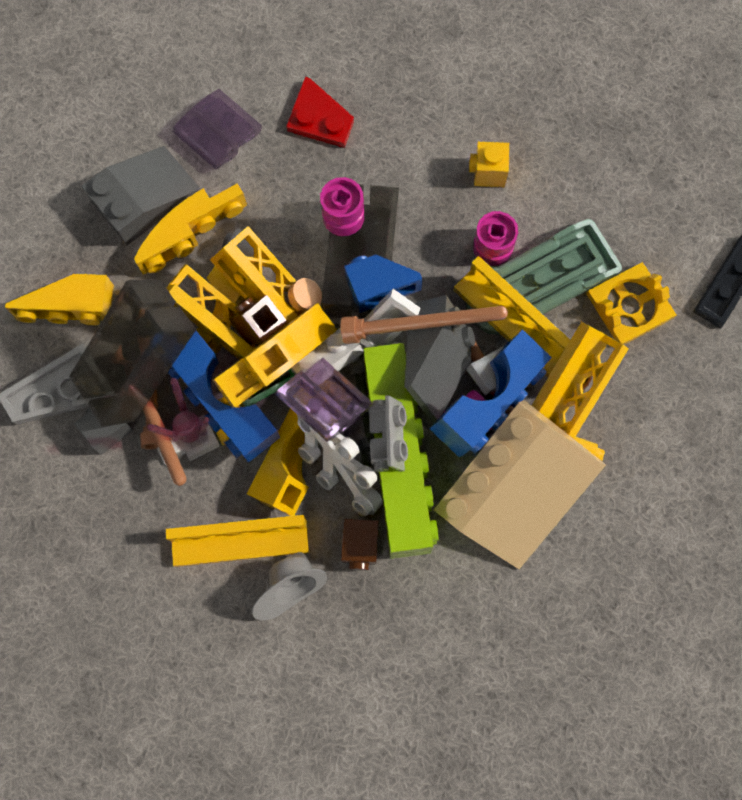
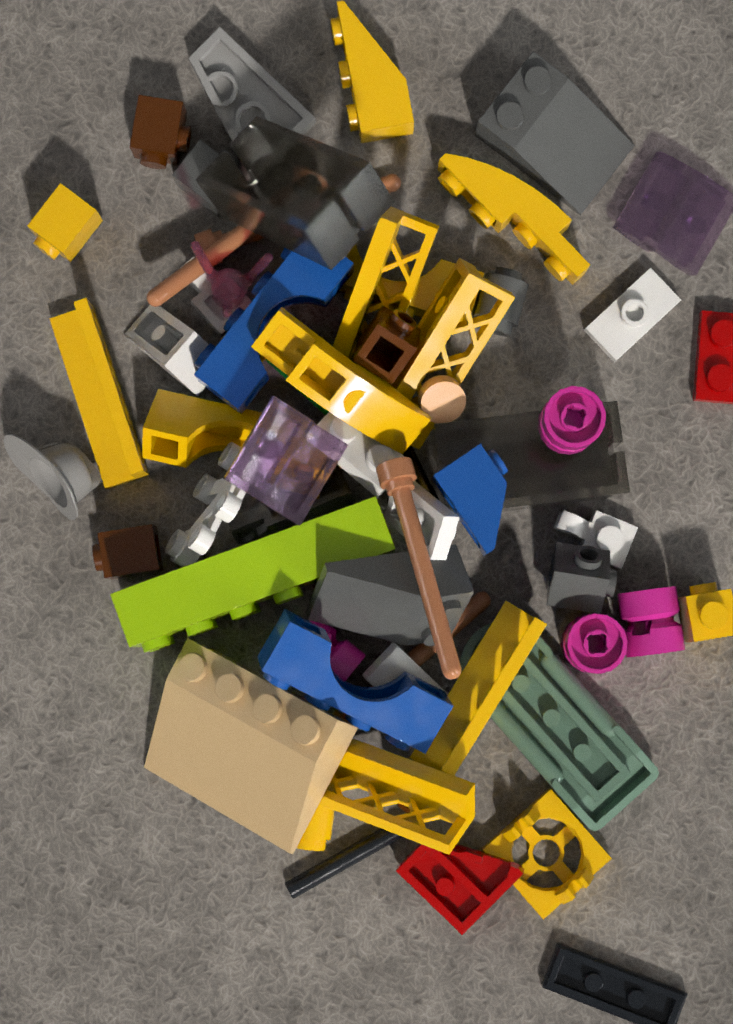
camera: 75 degrees right, 10 degrees up
light grey hinge [369,395,408,472] -> none
none -> yellow brick [27,183,103,263]
none -> white slope [124,305,209,396]
none -> reddish brown brick [130,95,192,169]
none -> black bar [285,829,402,899]
none -> red wing [396,844,524,935]
none -> dark grey brick [546,542,617,614]
none -> white plate [553,510,638,569]
none -> white plate [584,268,681,363]
none -> dark pink wheel [617,586,685,657]

